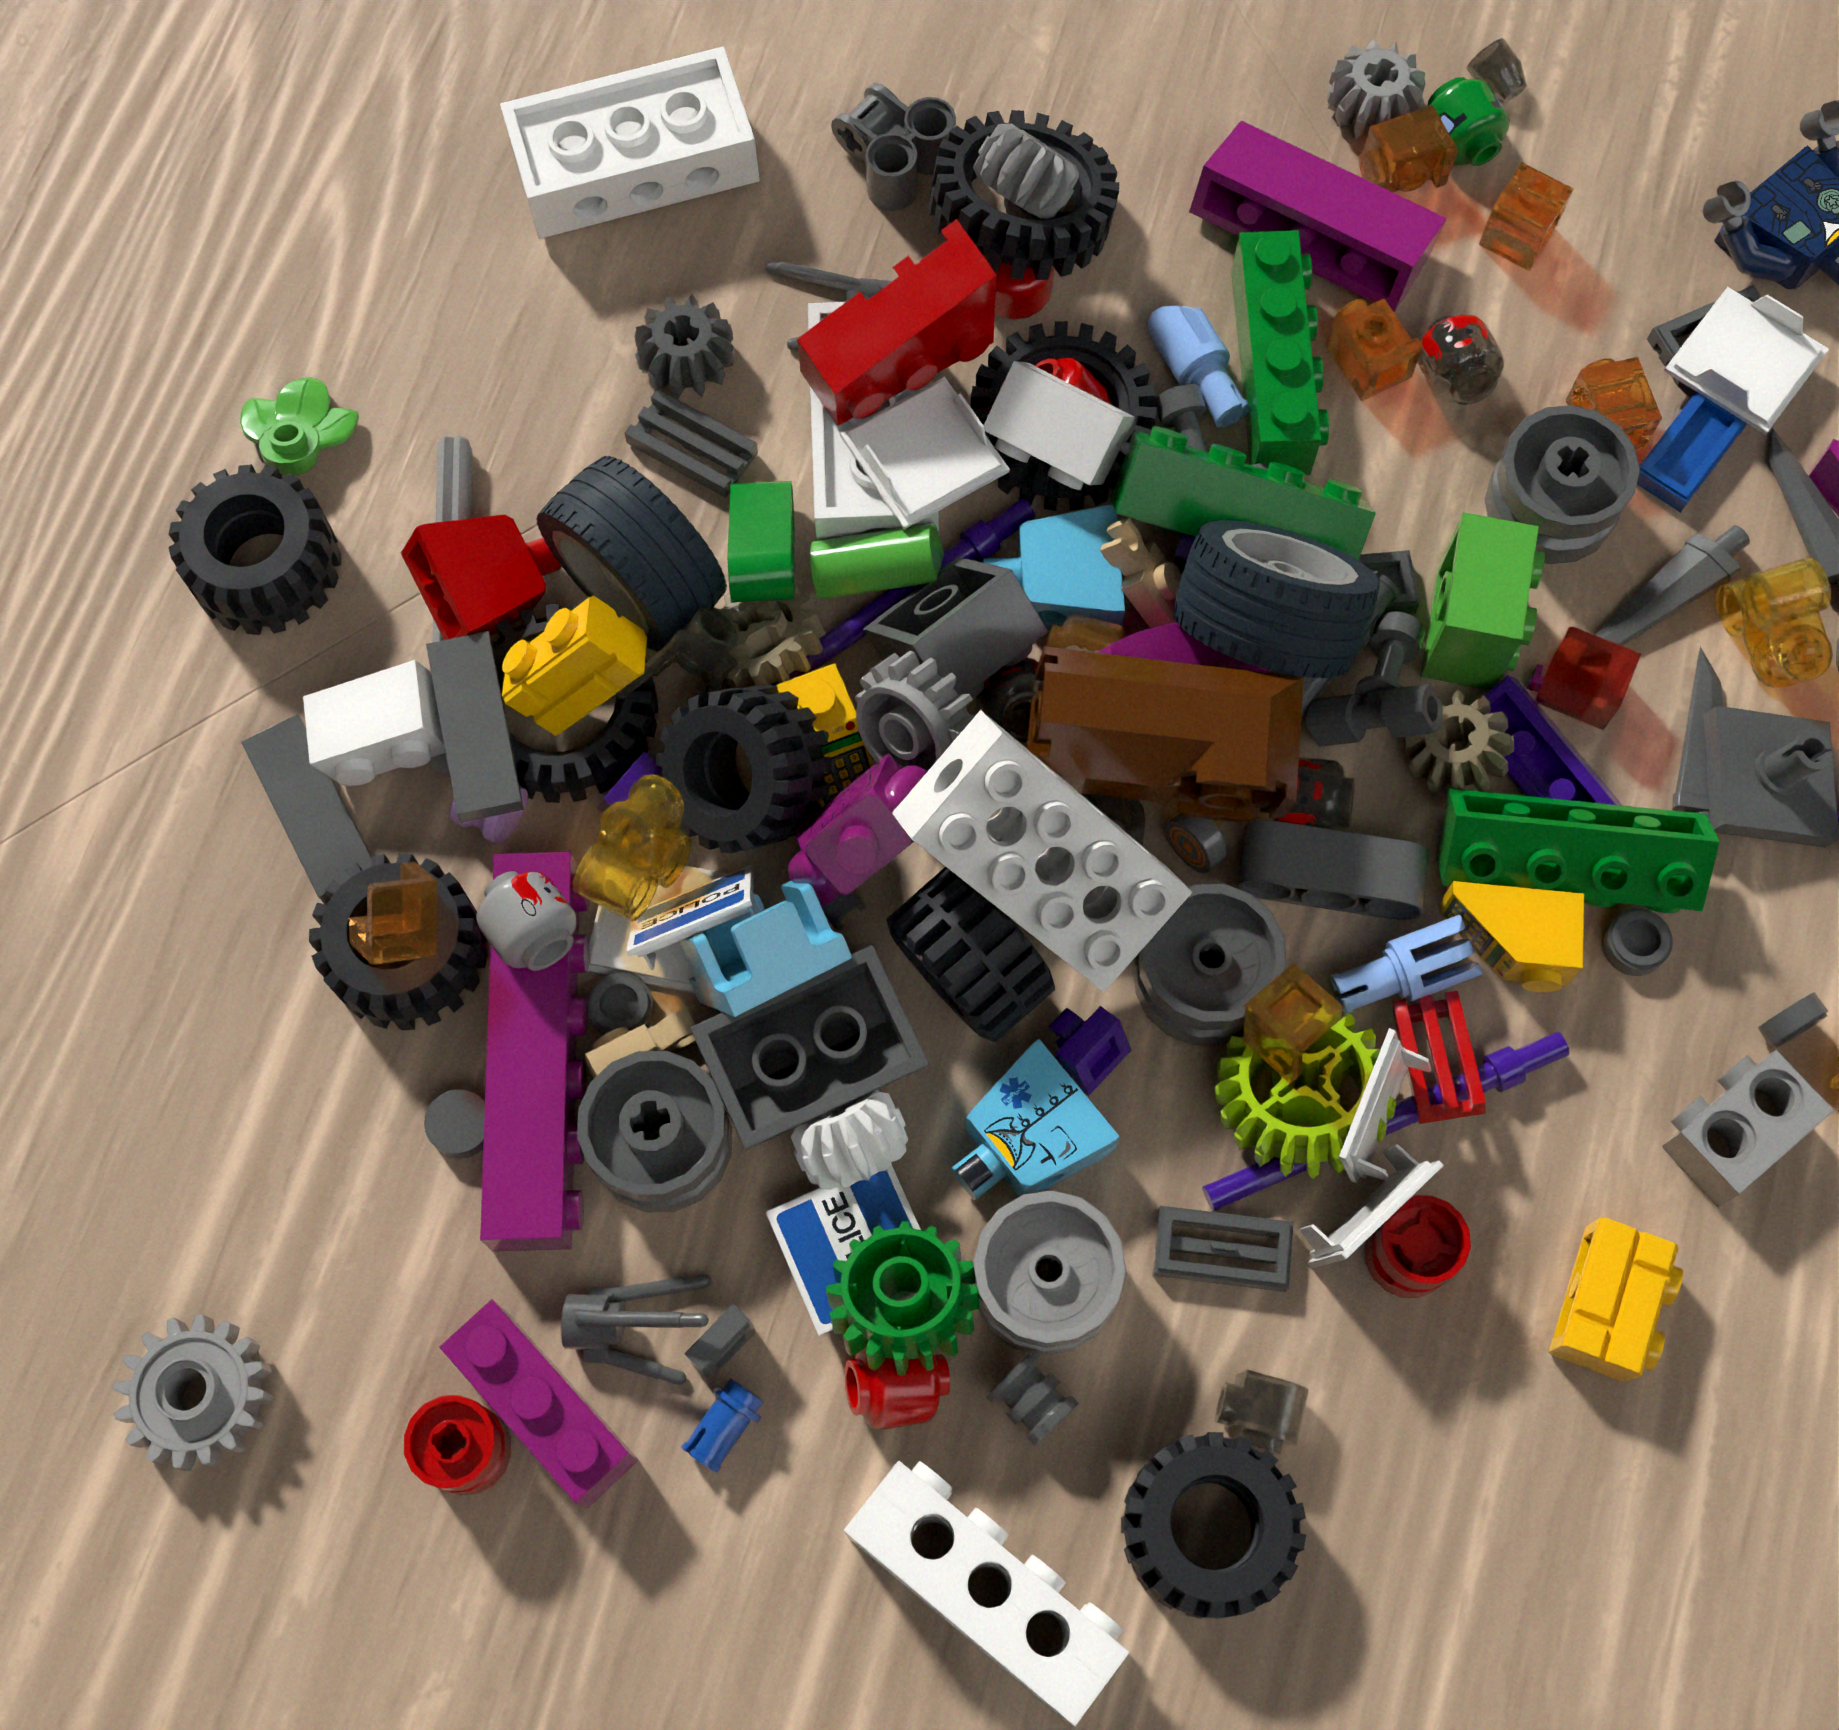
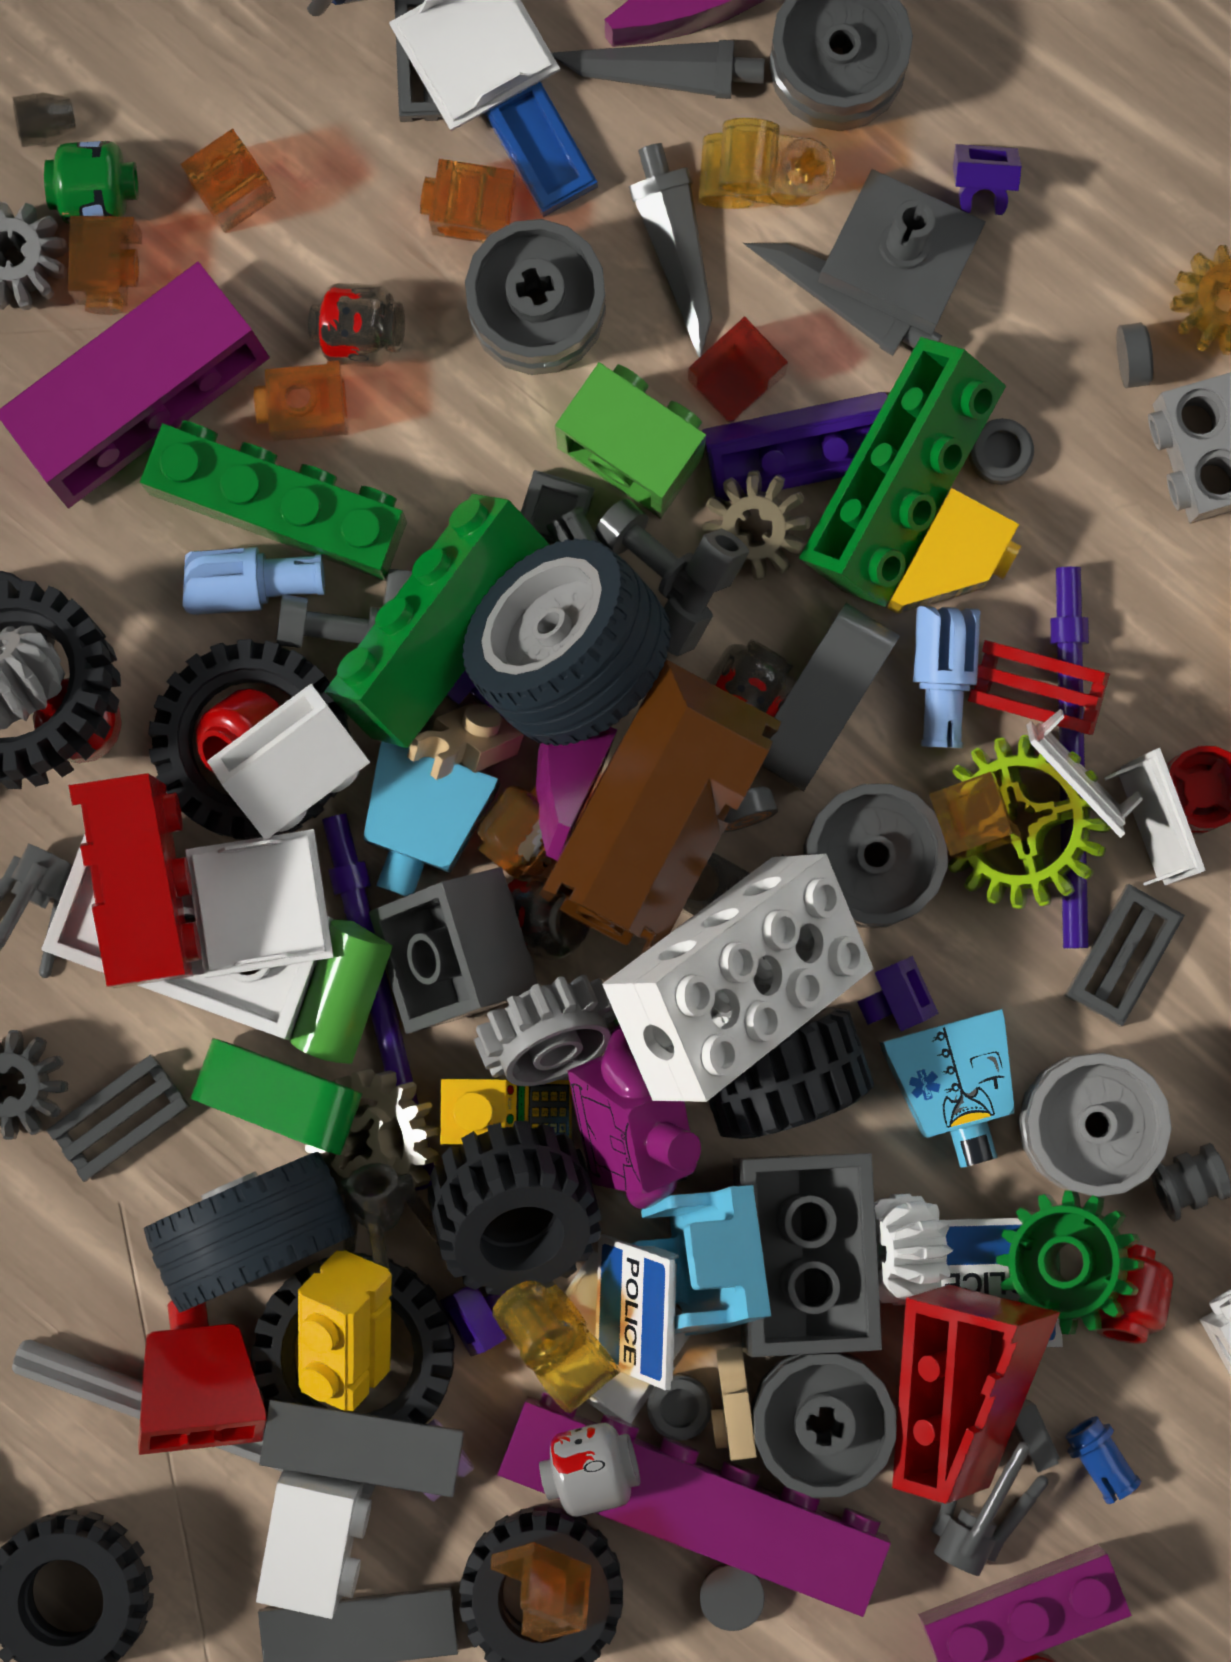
camera: 65 degrees left, 15 degrees up
magenta piece [1526,664,1544,692] -> none
none -> red wedge [892,1285,1060,1504]

